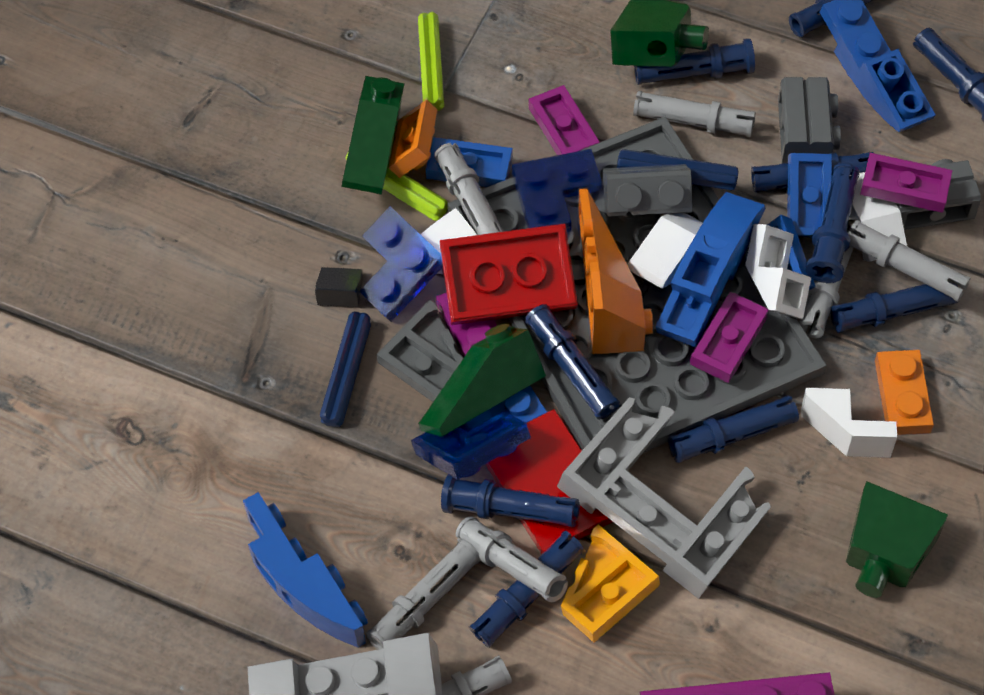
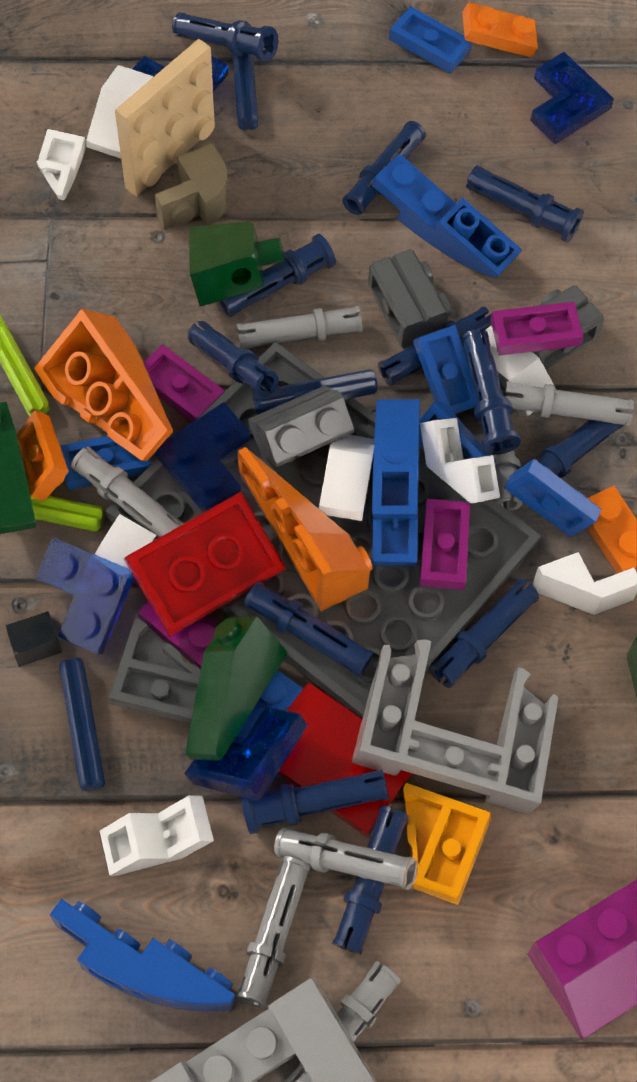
camera: 30 degrees left, 5 degrees up
none -> orange wedge [34,309,173,461]
none -> white slope [100,795,214,876]
none -> dark blue pin [188,321,279,396]
none -> blue plate [504,459,601,538]

